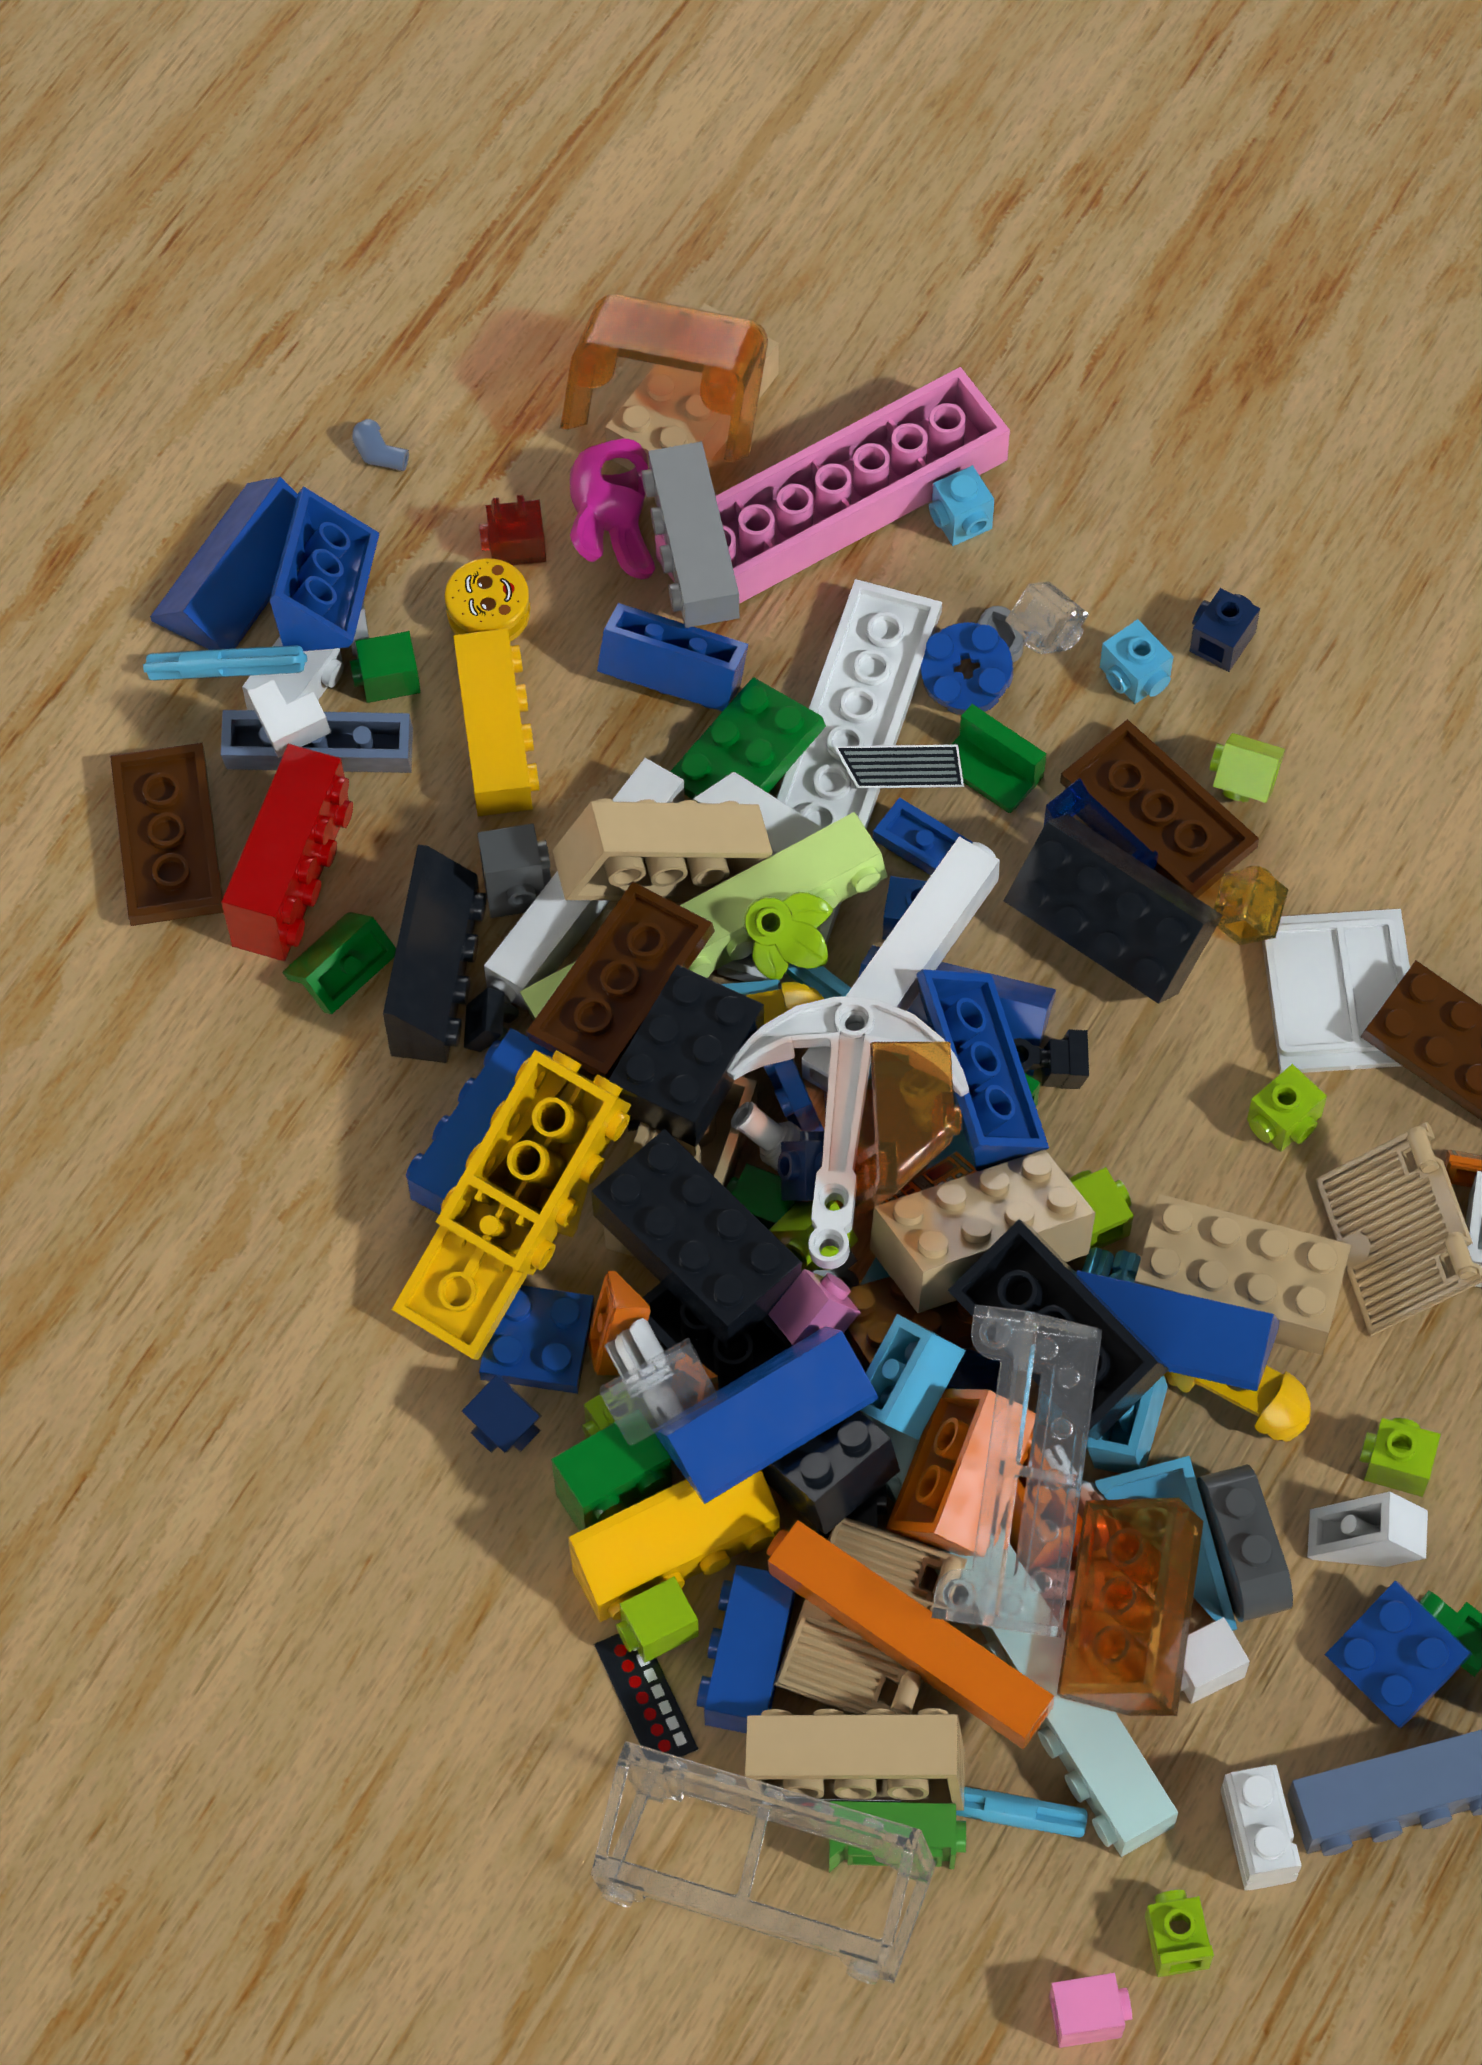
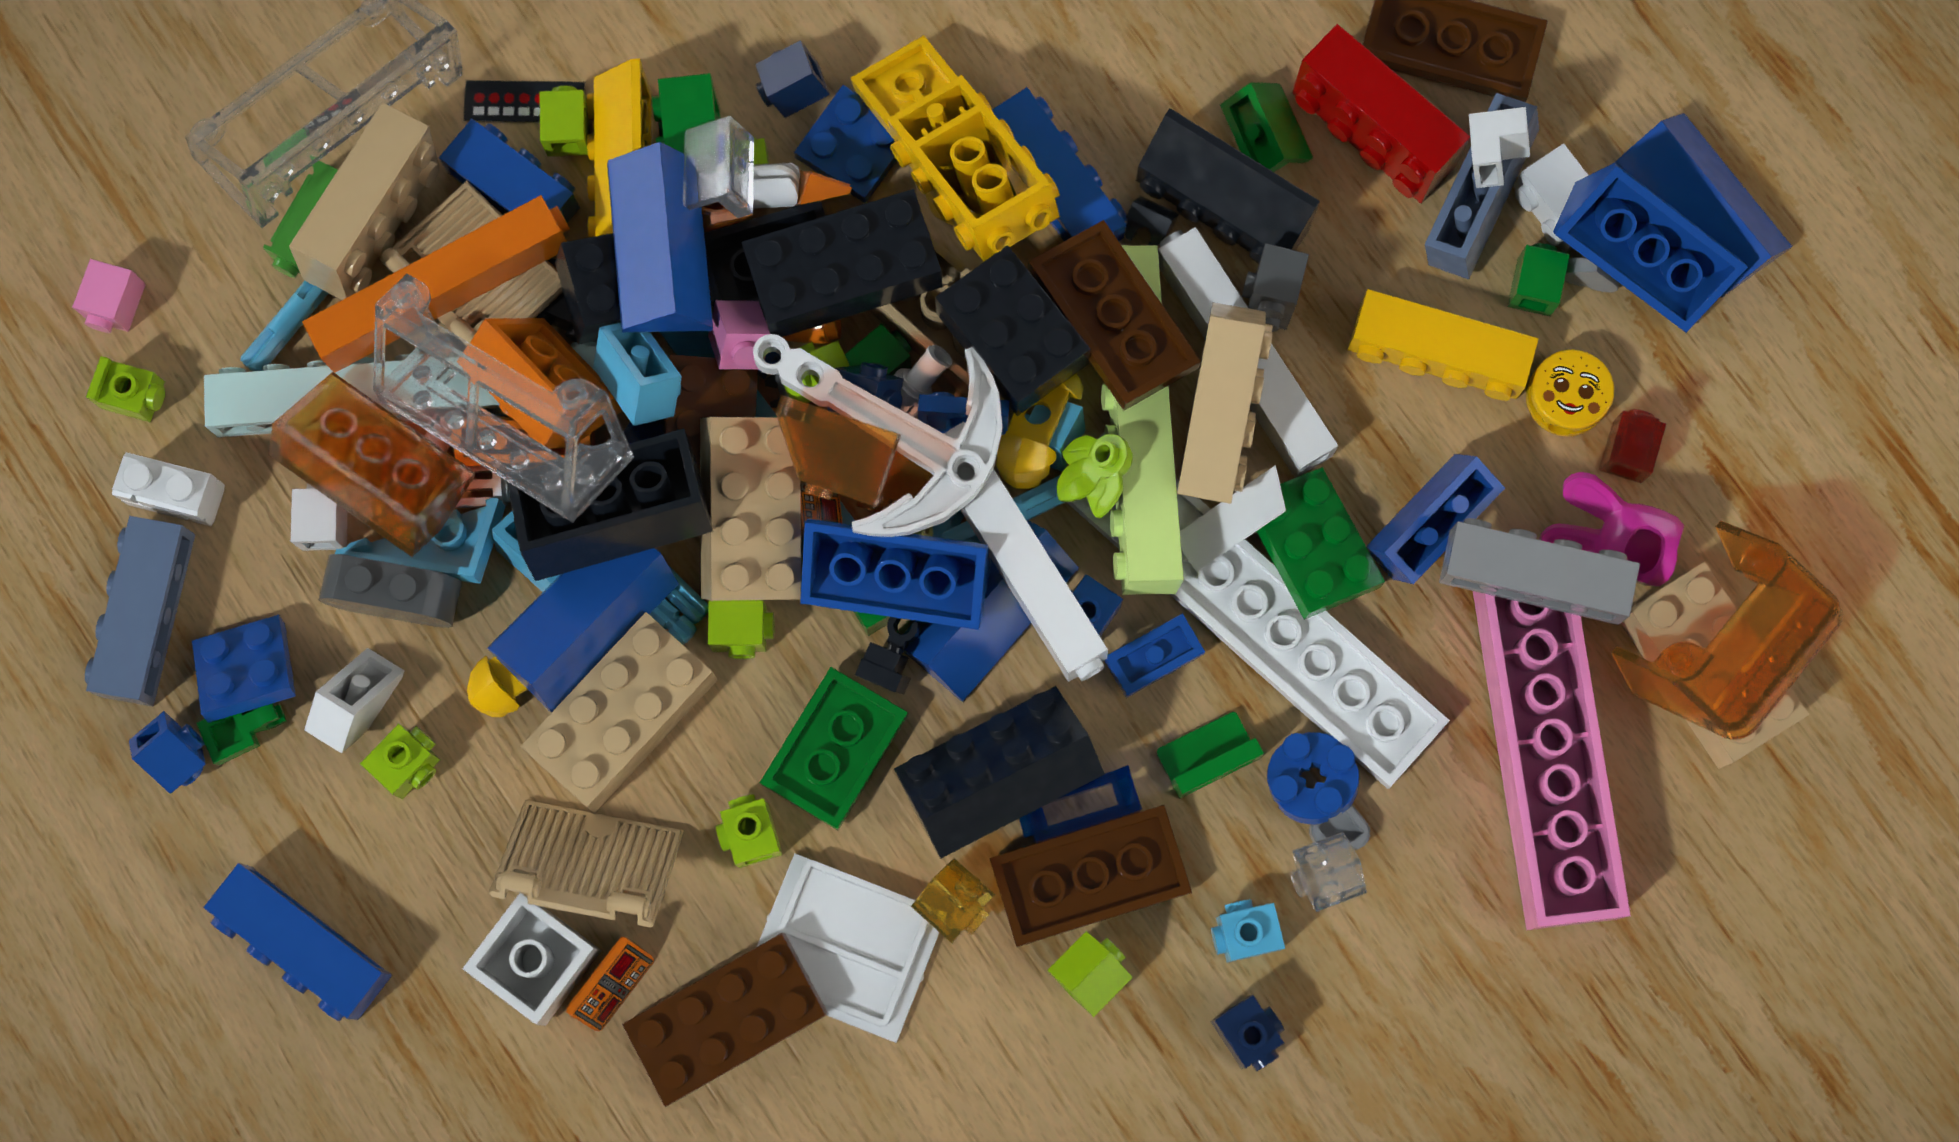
camera: 115 degrees right, 15 degrees up
medium azure axle [143,645,307,681] -> none
sand blue arm [352,419,409,471] -> none
sticker [833,745,964,788] -> none
medium azure brick [929,465,995,546] -> none
none -> green plate [759,667,908,831]

